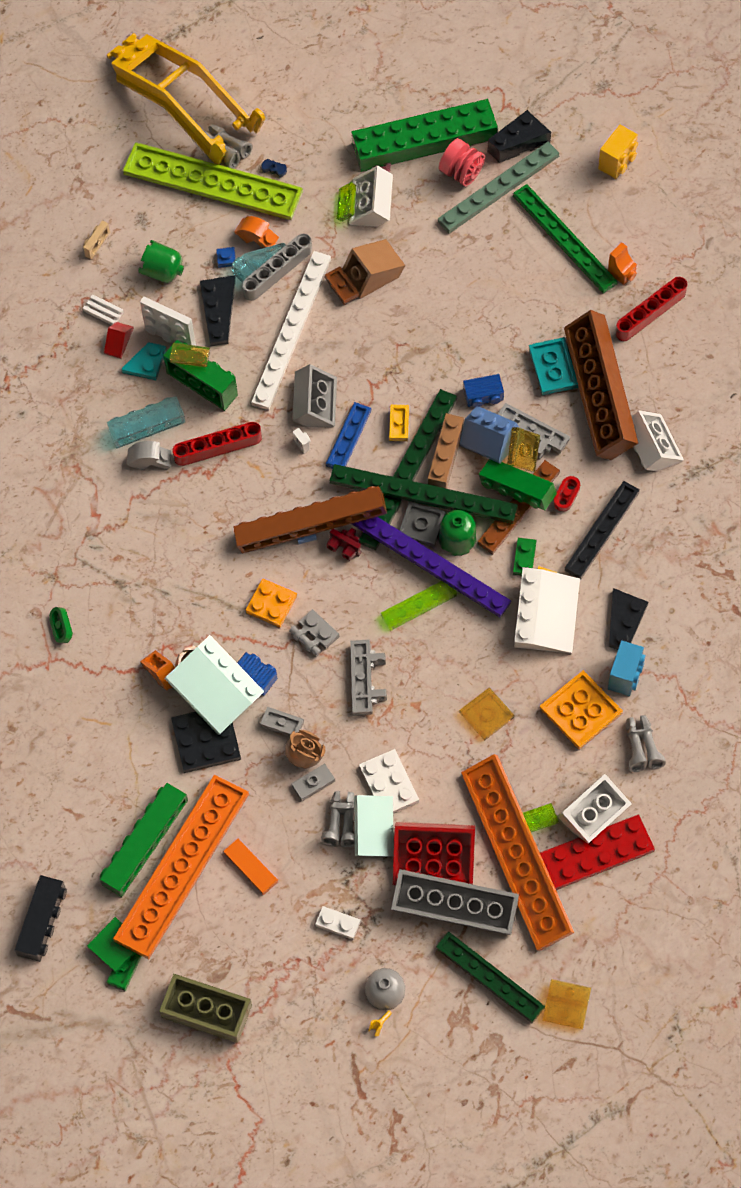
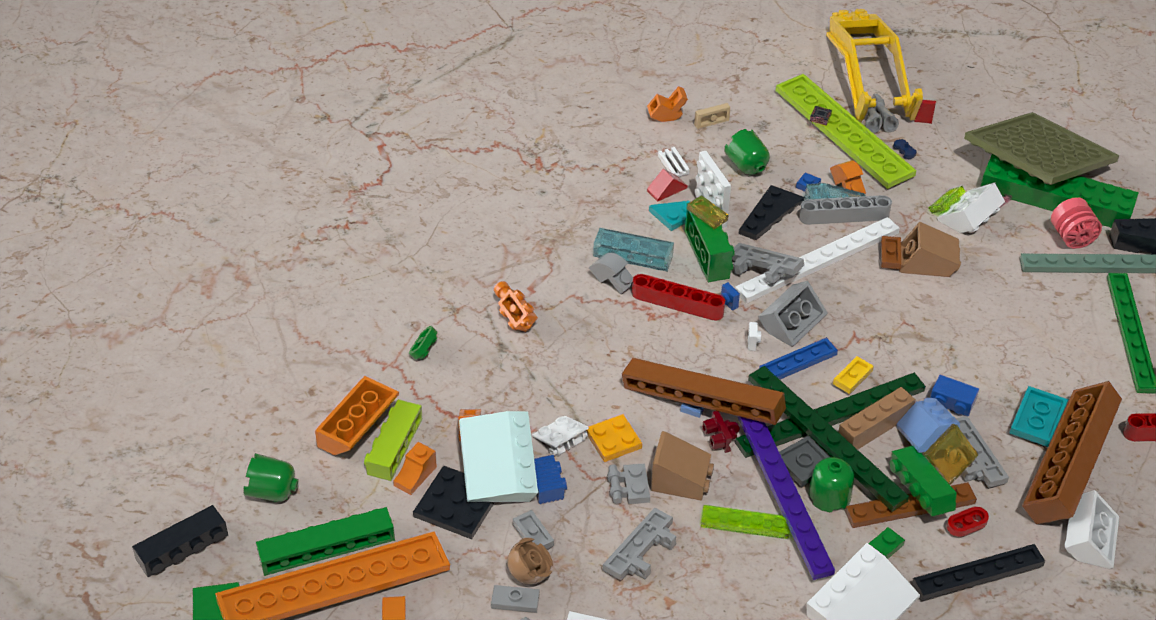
camera: 35 degrees right, 20 degrees down
none -> green cylinder [243,453,299,502]
none -> orange slope [315,376,399,455]
none -> lime brick [364,399,423,481]
none -> orange arch [393,442,437,495]
none -> orange brick [494,281,538,332]
none -> white hinge [532,416,589,456]
none -> orange brick [647,86,688,122]
none -> medium nougat slope [651,431,714,501]
none -> blue plate [721,282,740,310]
none -> light grey hinge [732,243,804,284]
none -> tile [810,106,832,125]
none -> red slope [914,100,936,124]
none -> olive plate [964,112,1119,185]

